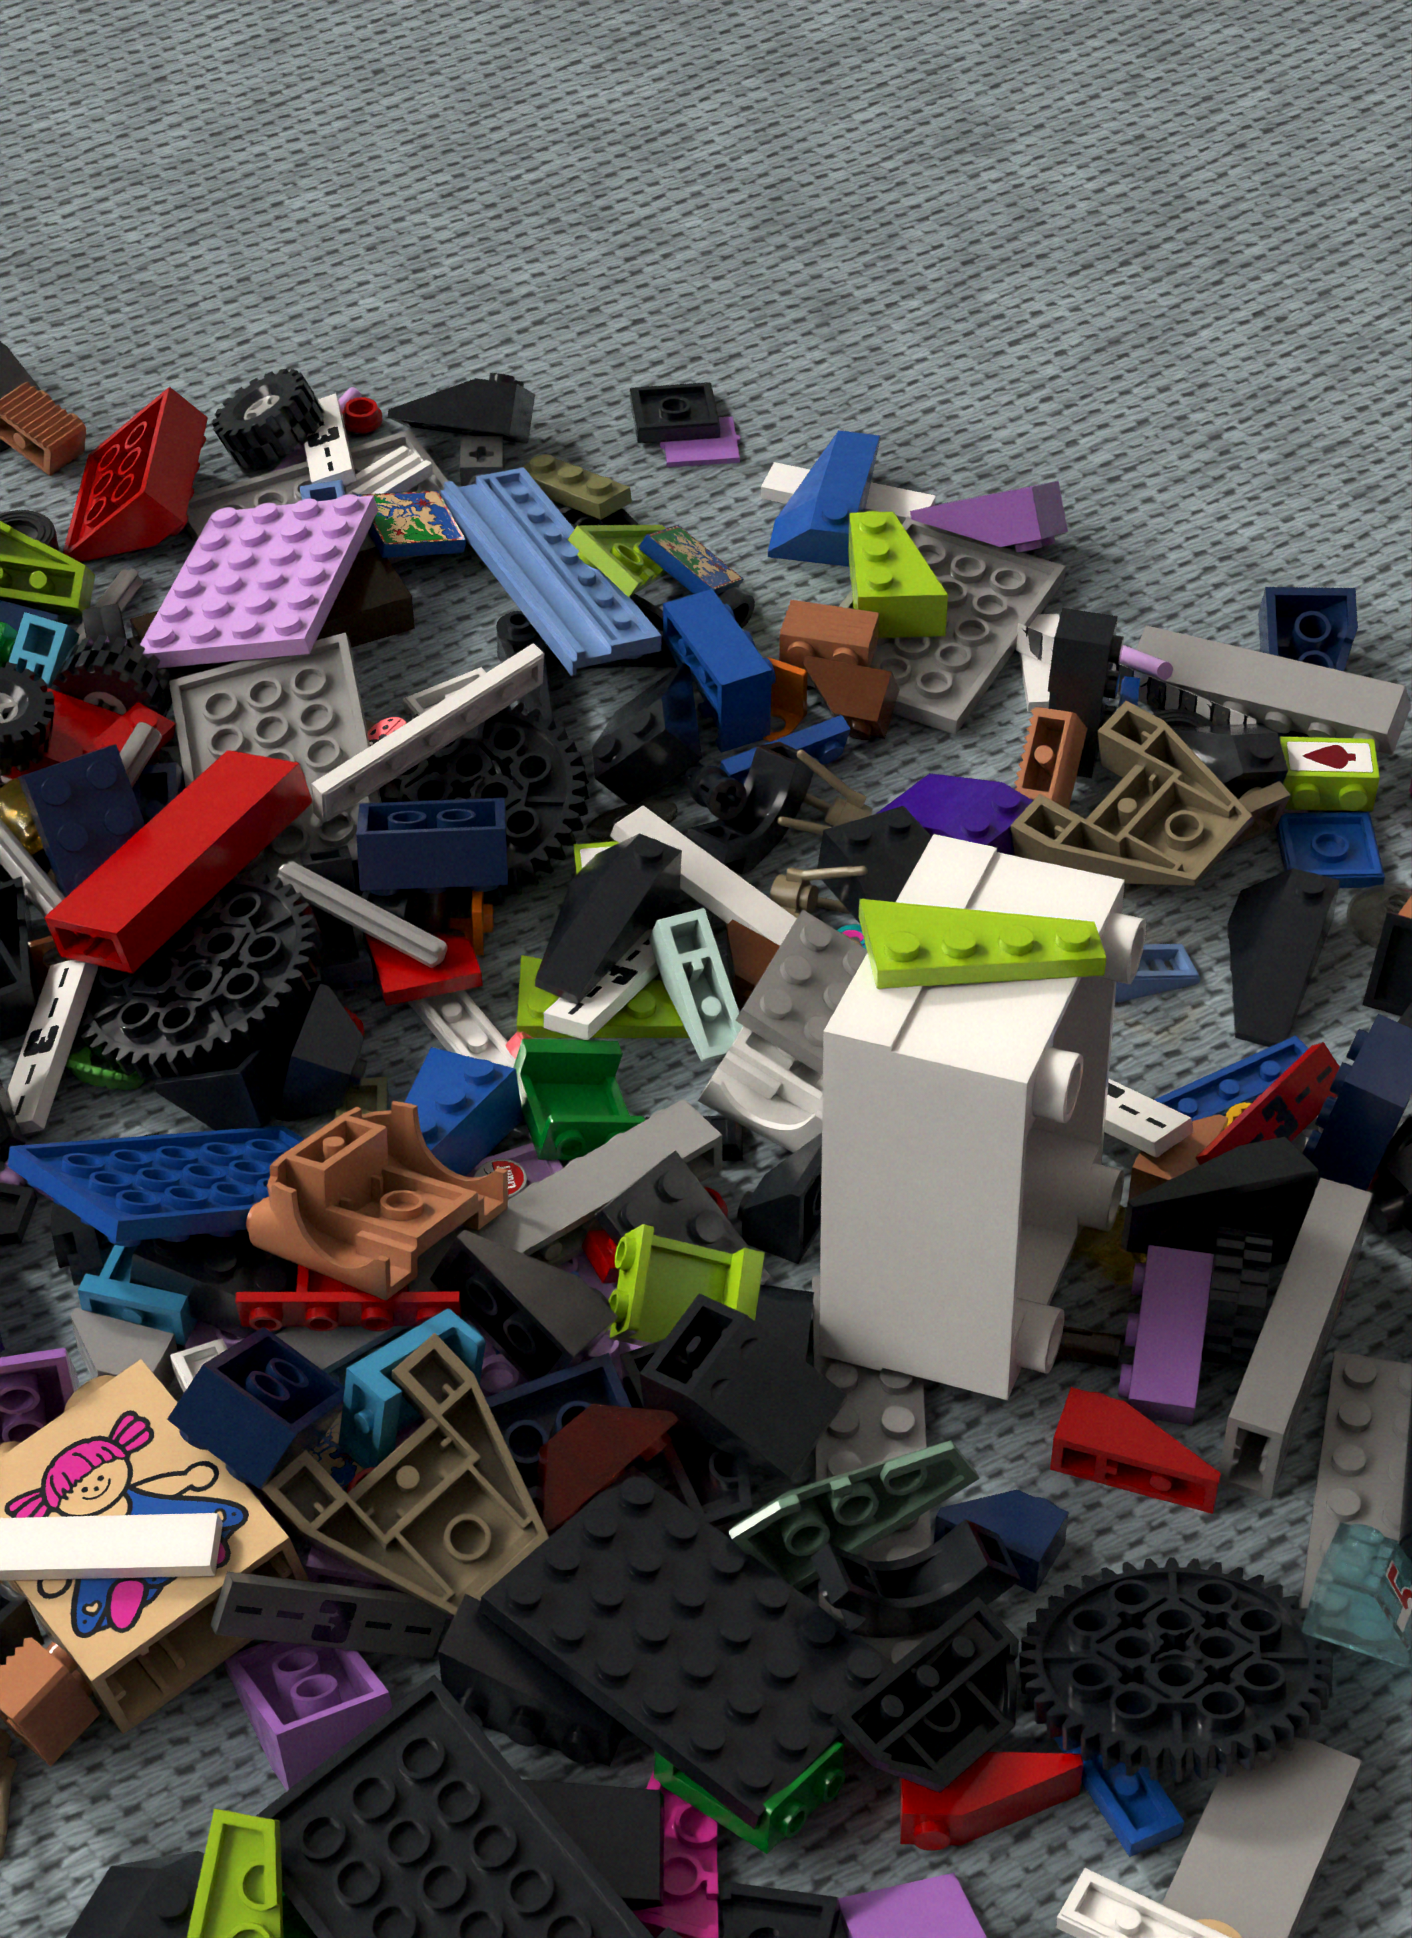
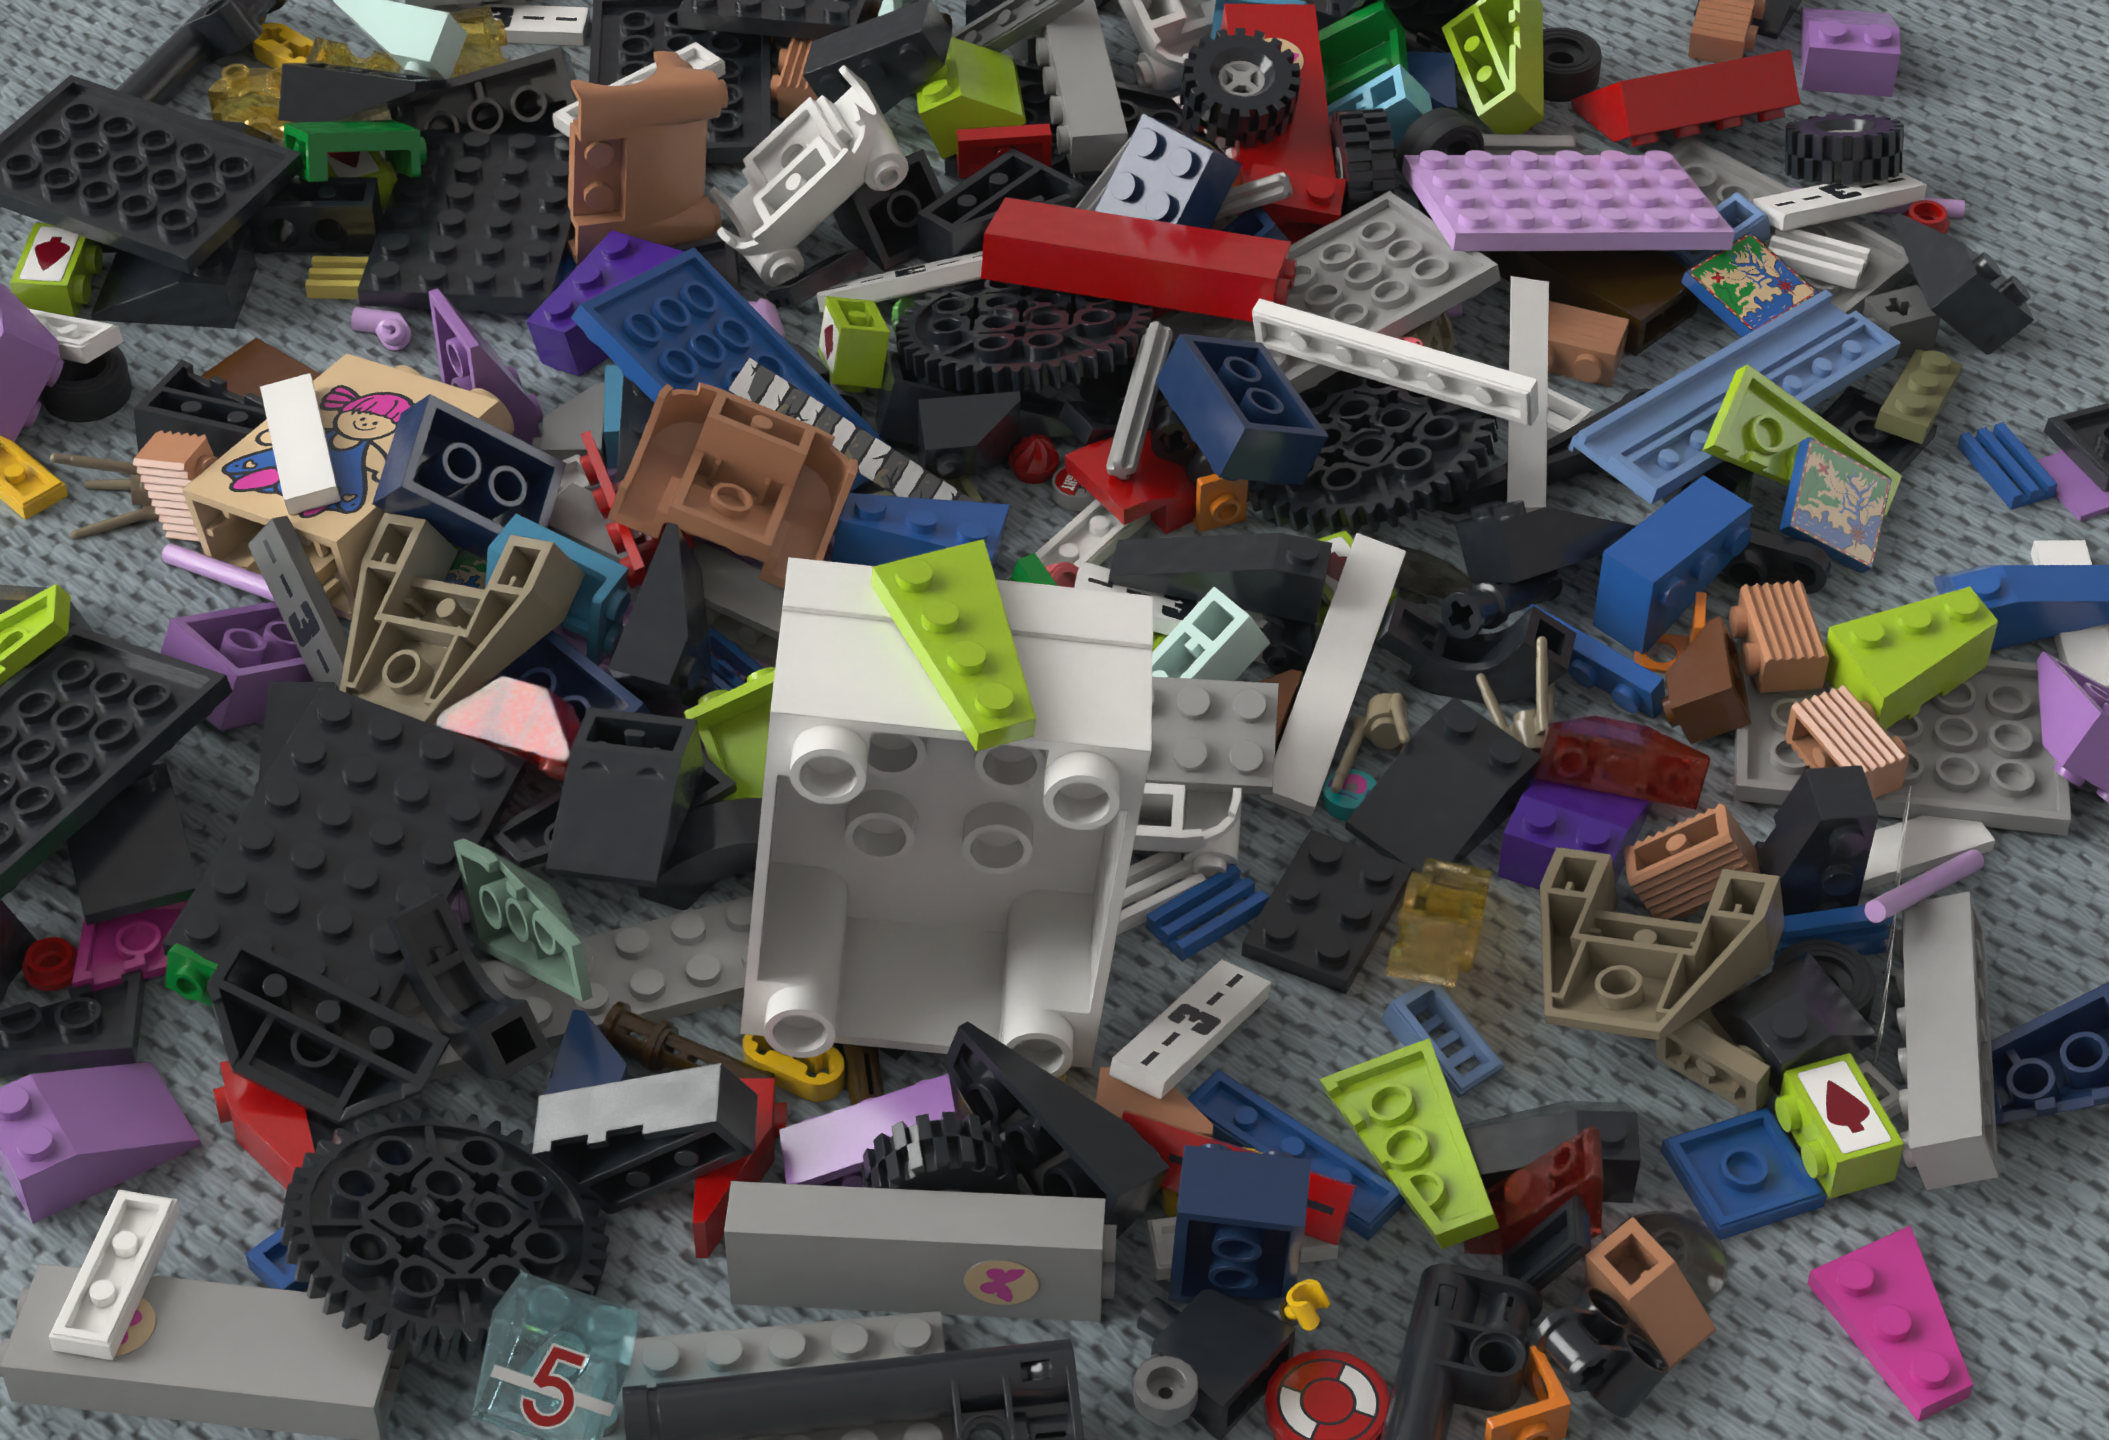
camera: 70 degrees right, 0 degrees up
none -> lavender bar [162,543,274,601]
none -> black wedge [532,1063,758,1214]
none -> dark brown pin [600,1001,775,1078]
none -> sticker [728,358,976,502]
none -> yellow beam [742,1034,845,1102]
none -> lime brick [818,296,890,392]
none -> light grey tile [1052,466,1096,511]
none -> lime wing [1319,1038,1499,1249]
none -> clear red slope [1464,1125,1603,1255]
none -> white sticker [1507,276,1549,507]
none -> clear red slope [1535,715,1711,810]
none -> nougat brick [1548,301,1630,387]
none -> nougat brick [1785,685,1909,799]
none -> medium lavender slope [1800,7,1901,97]
none -> blue tile [1958,422,2058,510]

